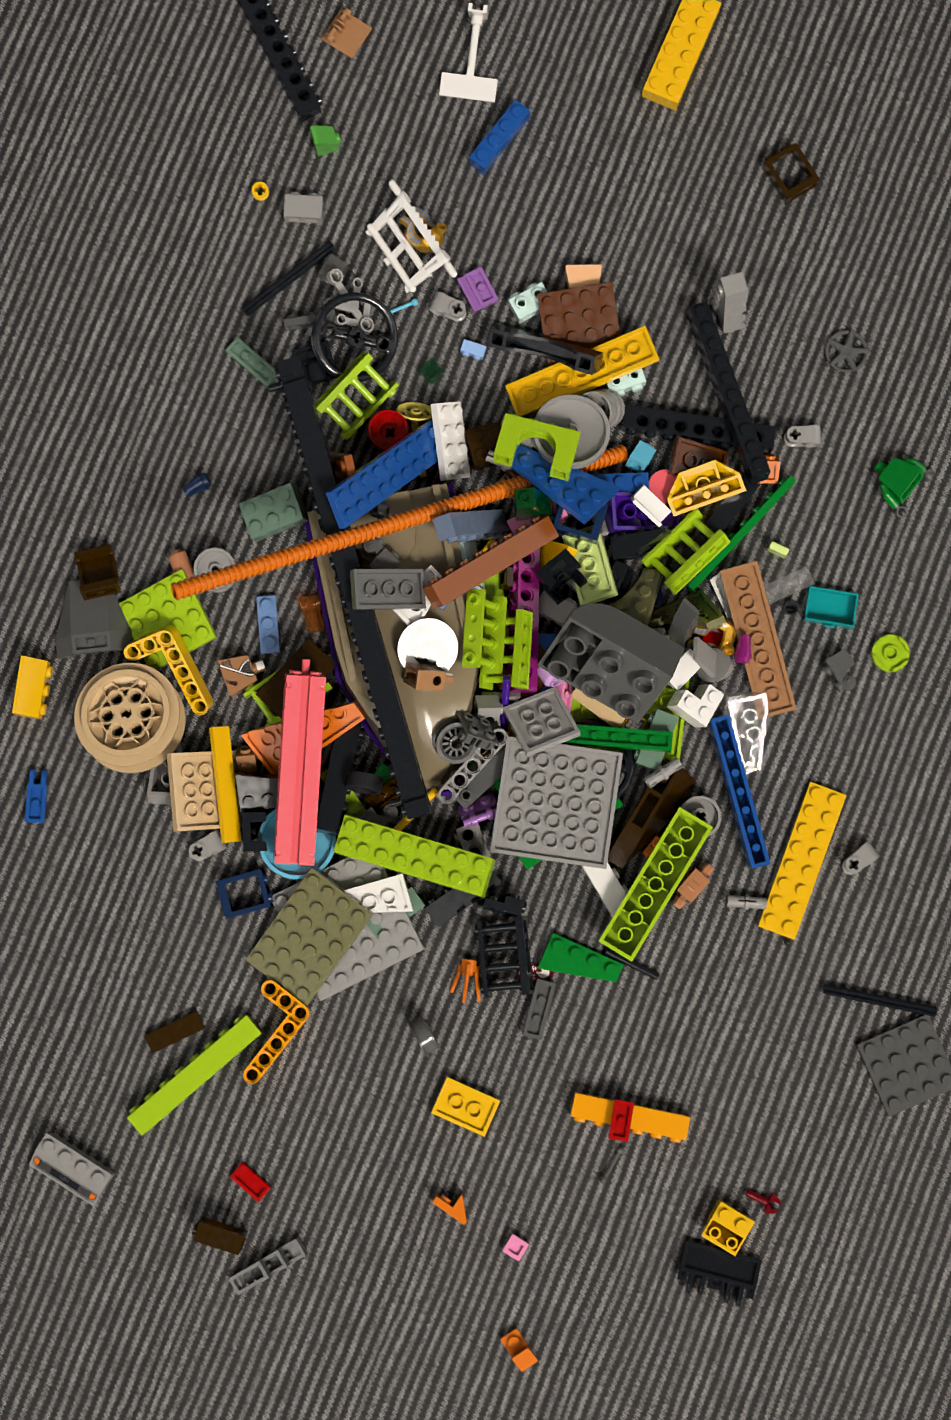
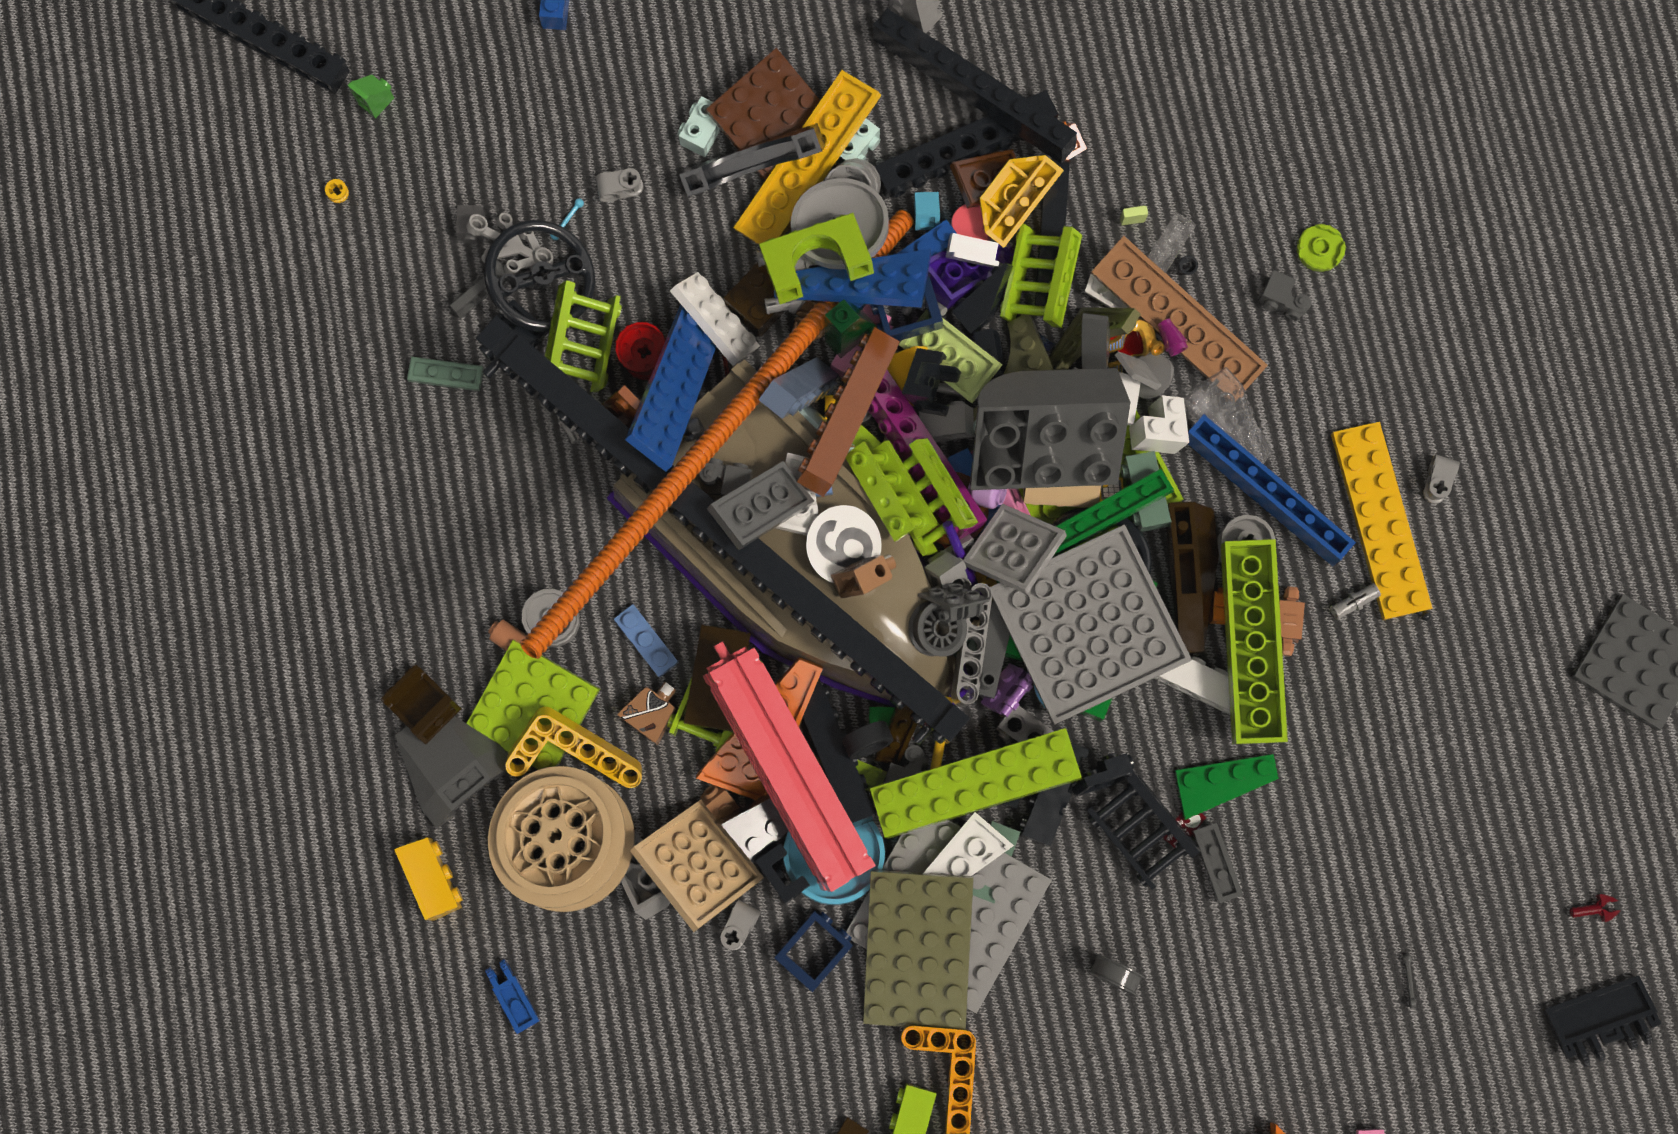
camera: 35 degrees left, 5 degrees down
dark blue cone [182,472,212,498] -> none
yellow tile [209,726,242,843] -> none
sand green brick [239,483,308,541] -> none
black axle [242,241,335,316] -> none
light grey brick [284,192,324,224] -> none
clear orange piece [299,593,325,633] -> none
white piece [365,180,457,293] -> none
light yellow dish [397,402,432,478] -> none
pearl gold piece [399,207,447,253] -> none
clear green plate [418,358,445,385] -> none
yellow plate [431,1077,500,1137] -> none
orange plant [450,959,481,1003] -> none
medium lavender plate [457,267,499,313] -> none
light blue piece [460,339,487,360] -> none
dark brown tile [499,567,514,590] -> none
light nougat torso [565,264,602,289] -> none
light orange brick [570,1092,690,1143] -> none
black bar [605,948,660,980] -> none
red plate [608,1099,634,1142] -> none
light grey pin [644,757,683,788] -> none
green plate [686,475,797,593] -> none
yellow slope [701,1199,755,1256] -> none
light grey piece [783,425,821,447] -> none
teal container [803,586,859,629] -> none
black axle [823,984,937,1017] -> none
green torso [875,458,935,518] -> none

